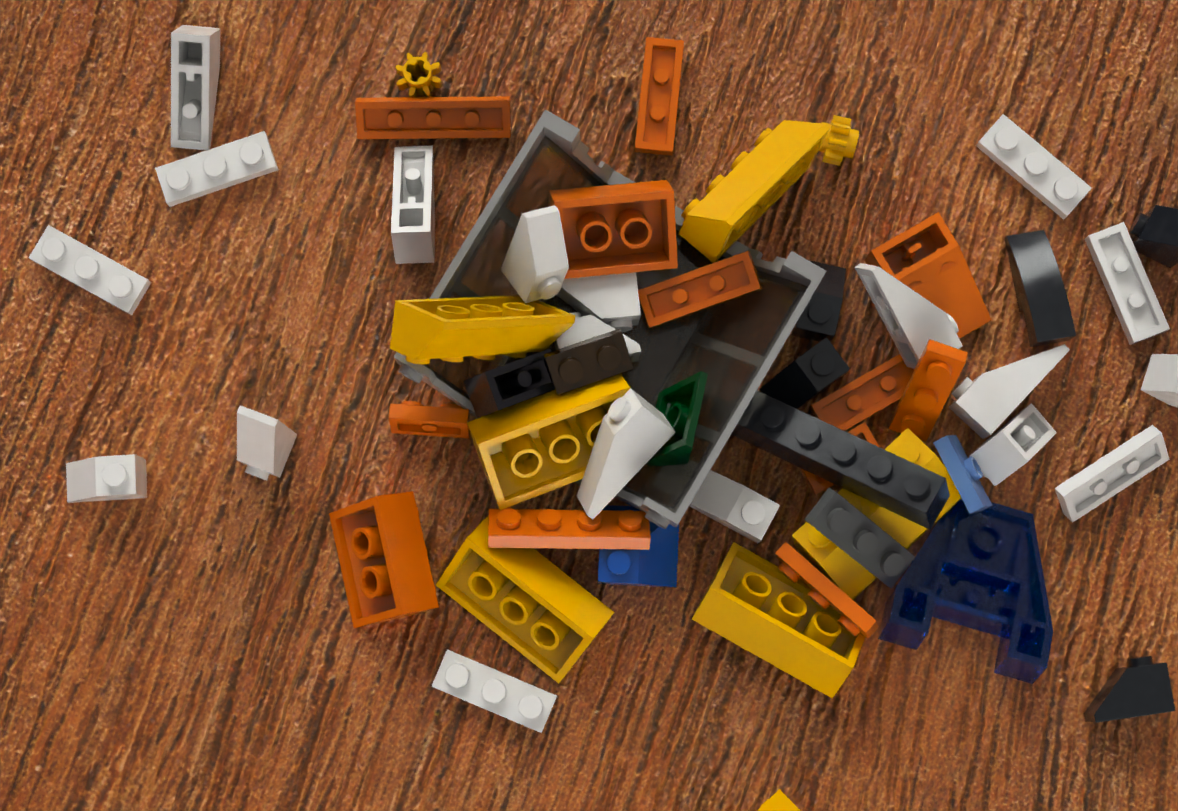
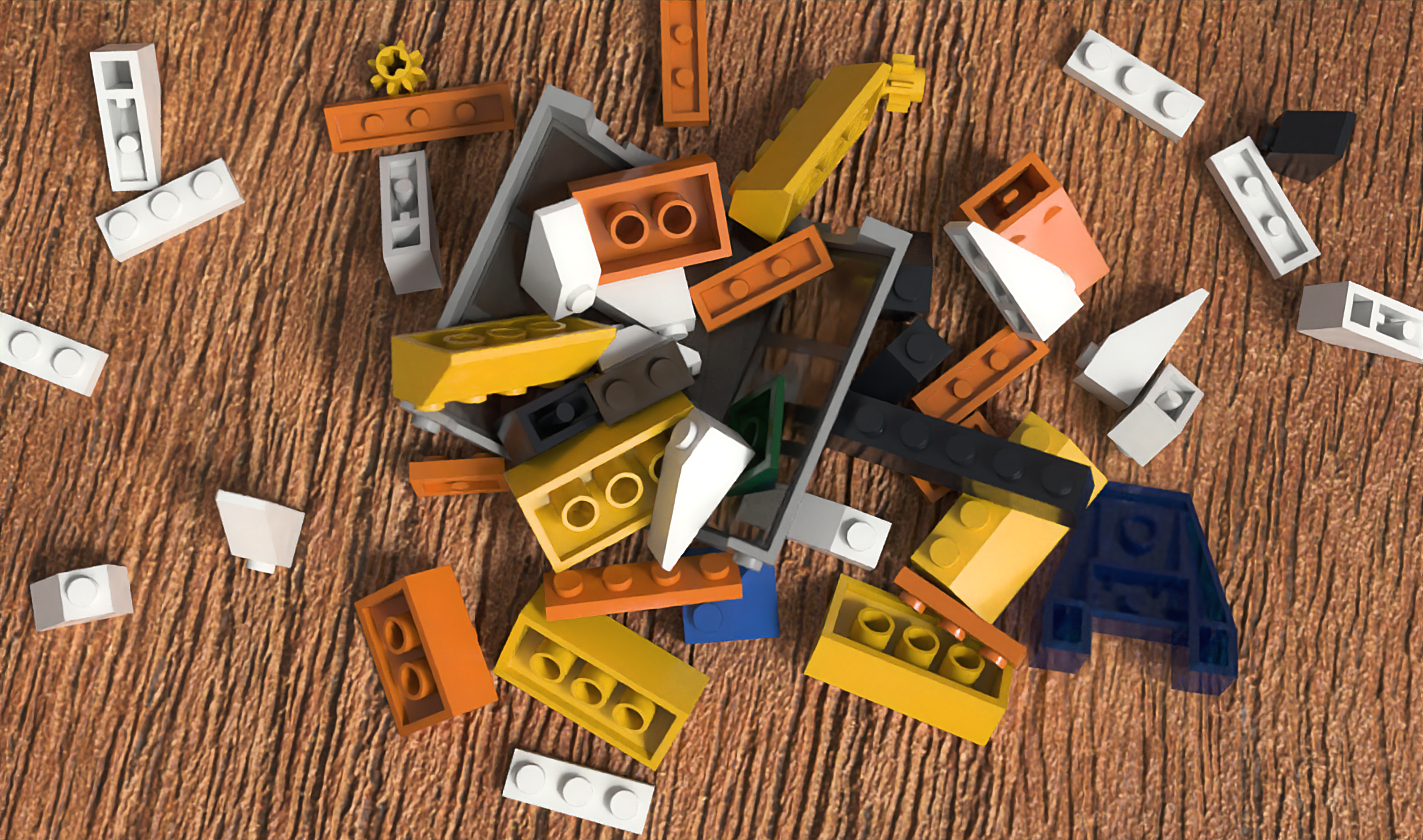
camera: 10 degrees left, 0 degrees up
dark grey plate [804,488,915,588] -> none
orange plate [889,339,968,442] -> none
medium blue plate [933,435,992,514] -> none
black slope [1005,230,1076,347] -> none
white plate [1055,425,1170,523] -> none
black slope [1084,656,1175,723] -> none

